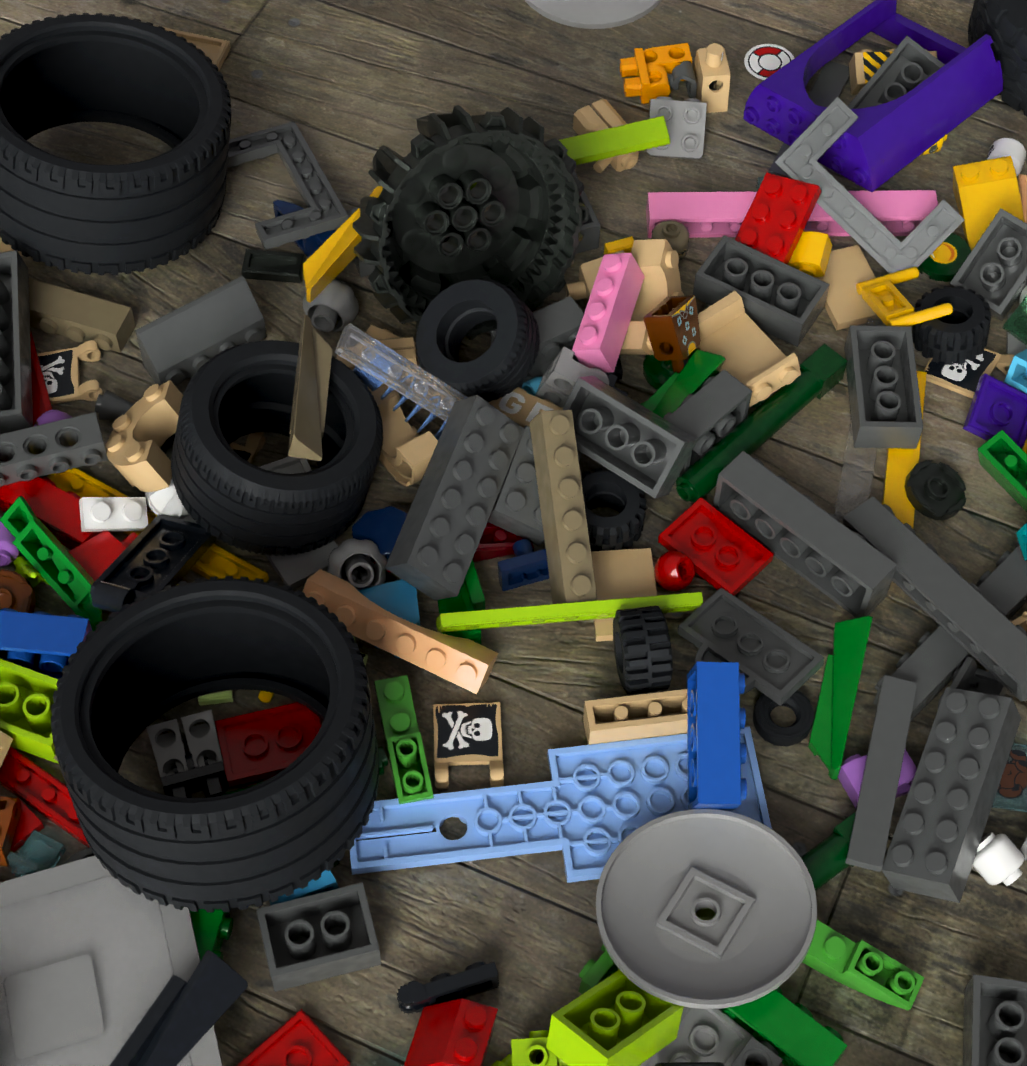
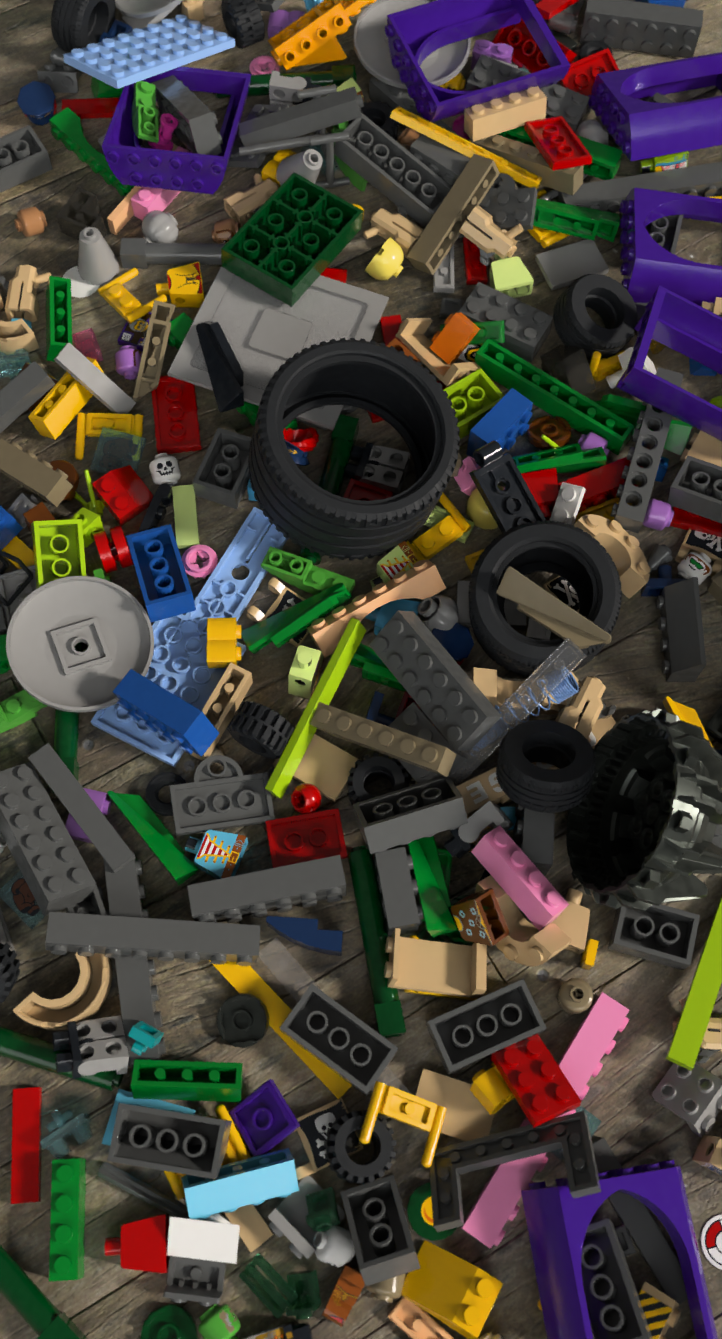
camera: 125 degrees right, 10 degrees up
none -> red wheel [93,525,134,574]
none -> blue brick [126,524,196,623]
none -> white head [149,453,181,486]
none -> yellowish green tile [172,484,200,549]
none -> bright pink gear [182,545,218,579]
none -> torso [185,829,248,879]
none -> yellow brick [207,618,242,668]
none -> green wedge [242,583,352,654]
none -> dark blue slope [266,916,343,956]
none -> yellowish green torso [288,645,324,700]
none -> dark blue tile [641,565,686,597]
none -> white head [677,552,712,585]

